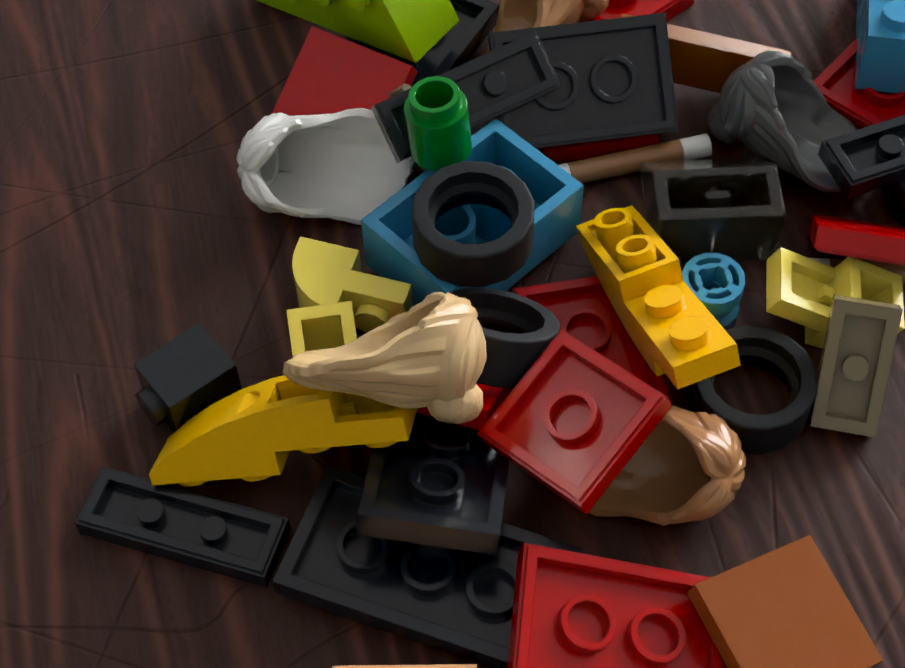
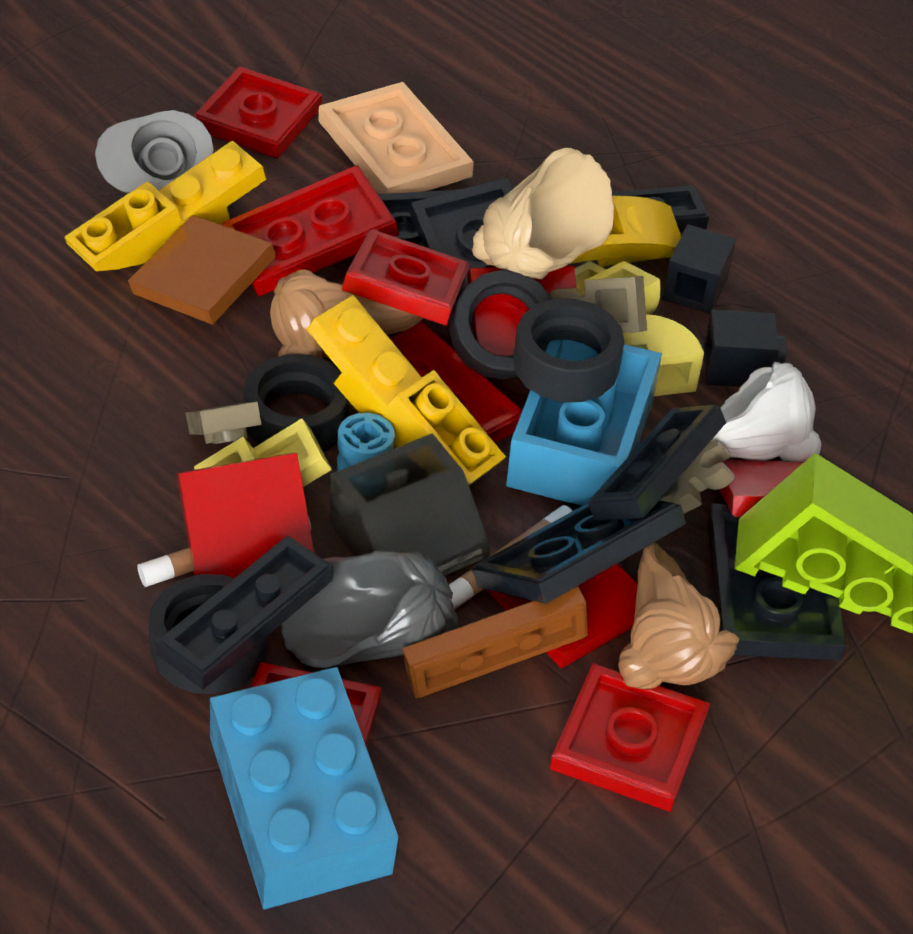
camera: 145 degrees right, 10 degrees down
green brick [404,76,472,171] -> none
none -> dark tan plate [550,276,647,333]
none -> black brick [703,310,786,387]

